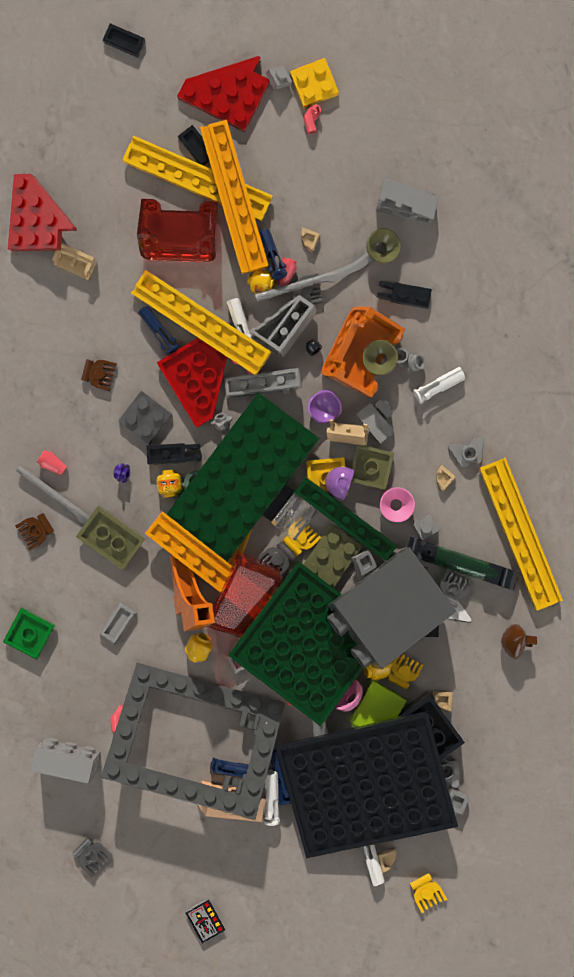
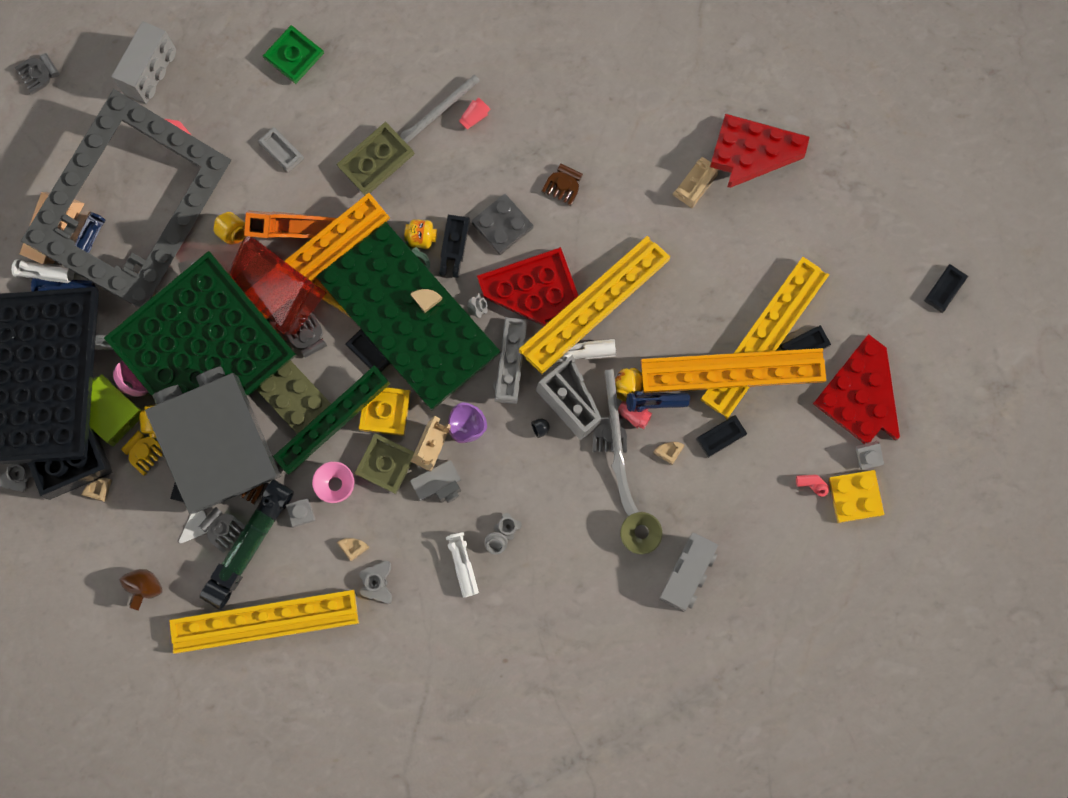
camera: 110 degrees right, 10 degrees down
reddish brown piece [15,513,54,550] -> none
dark purple plate [114,463,130,483] -> none
clear red windscreen [137,199,218,262] -> none
dark blue piece [138,306,180,356] -> none
clear panel [271,493,318,541] -> none
yellow piece [282,517,322,556] -> none
orange windscreen [321,306,405,398] -> none
medium lavender helmet [325,467,354,501] -> none
light grey plate [351,550,377,576] -> none
olive piece [363,340,398,375] -> none
black hinge [376,281,432,309] -> none
none -> tan tile [410,289,442,313]
none -> black tile [696,415,747,458]

